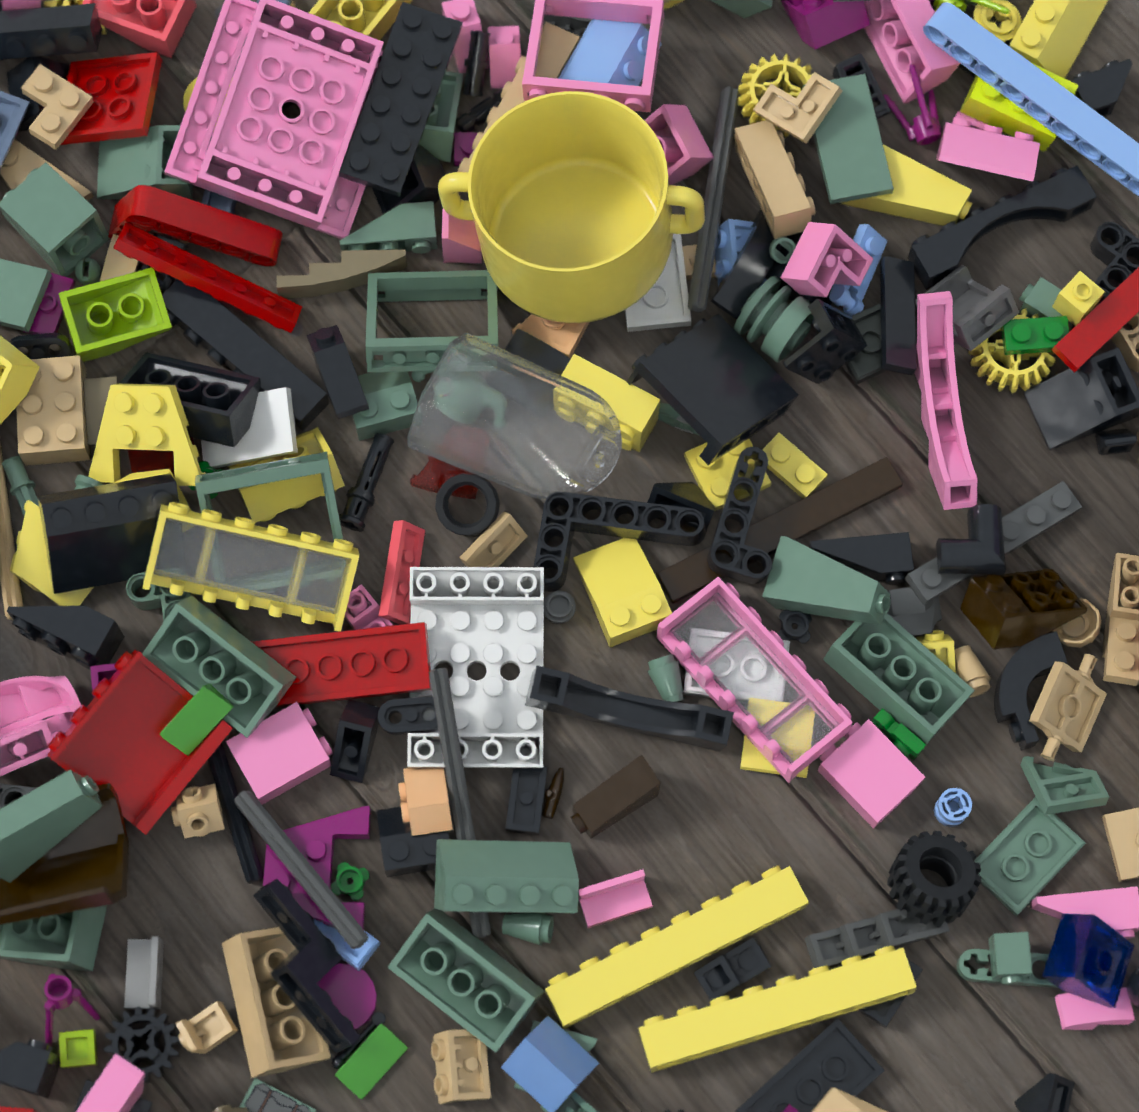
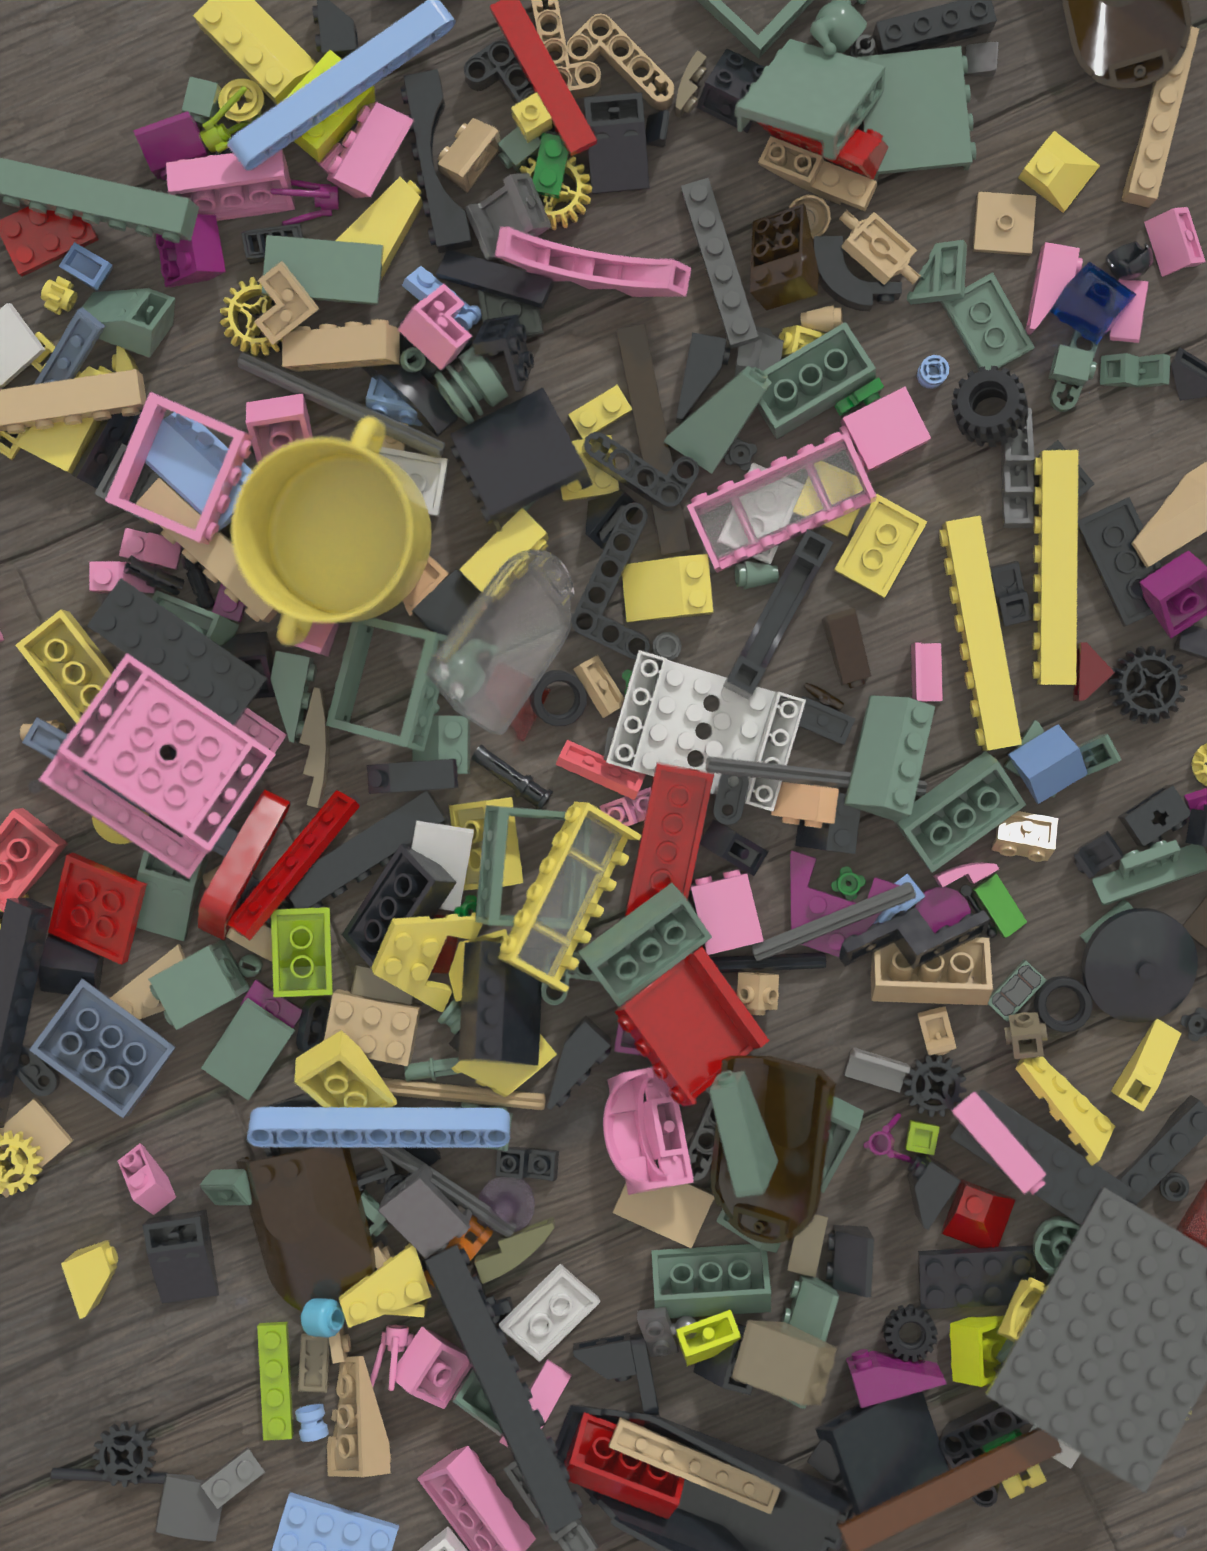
camera: 75 degrees left, 15 degrees up
tan plate [21,64,93,150] -> none
bright green slope [159,683,234,756] -> none
sand green cone [502,912,554,946] -> none
black brick [936,504,1006,575] -> none
none -> tan slope [438,118,501,192]
none -> light yellow plate [833,494,927,598]
none -> bright pink slope [933,862,999,887]
none -> dark red slope [1073,642,1115,702]
none -> sand green slope [1100,353,1170,387]

